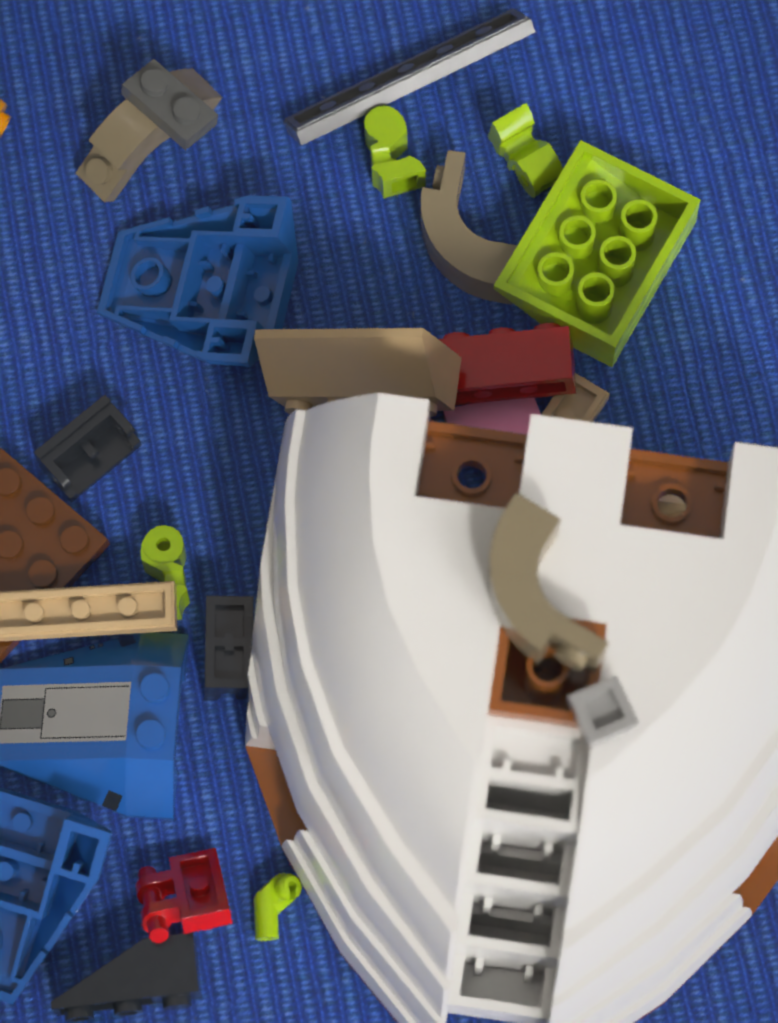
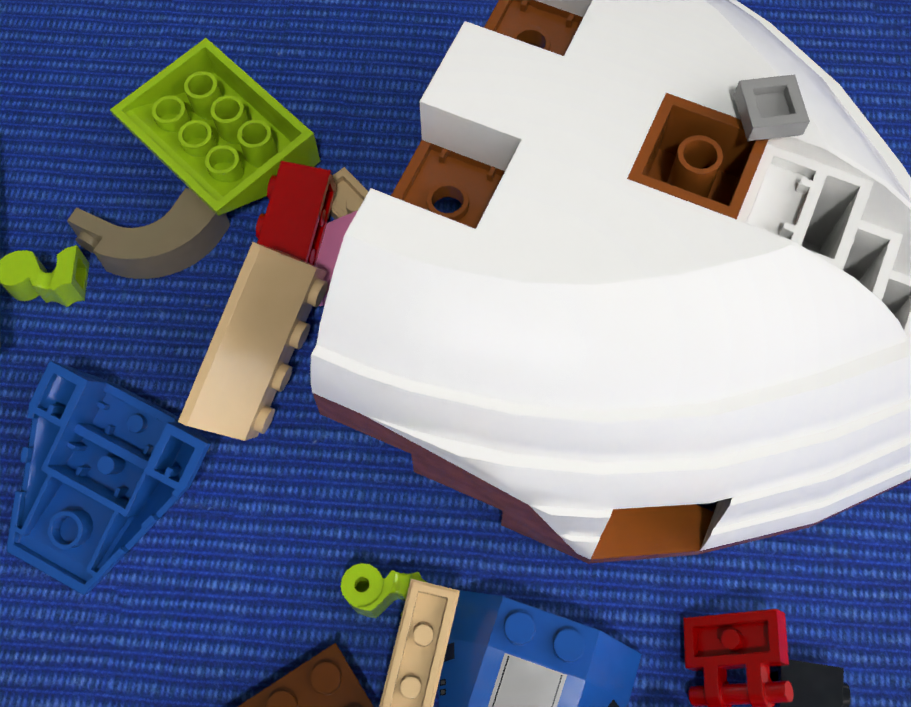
camera: 75 degrees left, 5 degrees down
black hinge [34,395,142,503] -> none
black hinge [204,596,254,701] -> none
lime arm [254,873,302,941] -> none
lime leg [488,103,563,198] -> none
dark tan arch [488,493,609,673] -> none

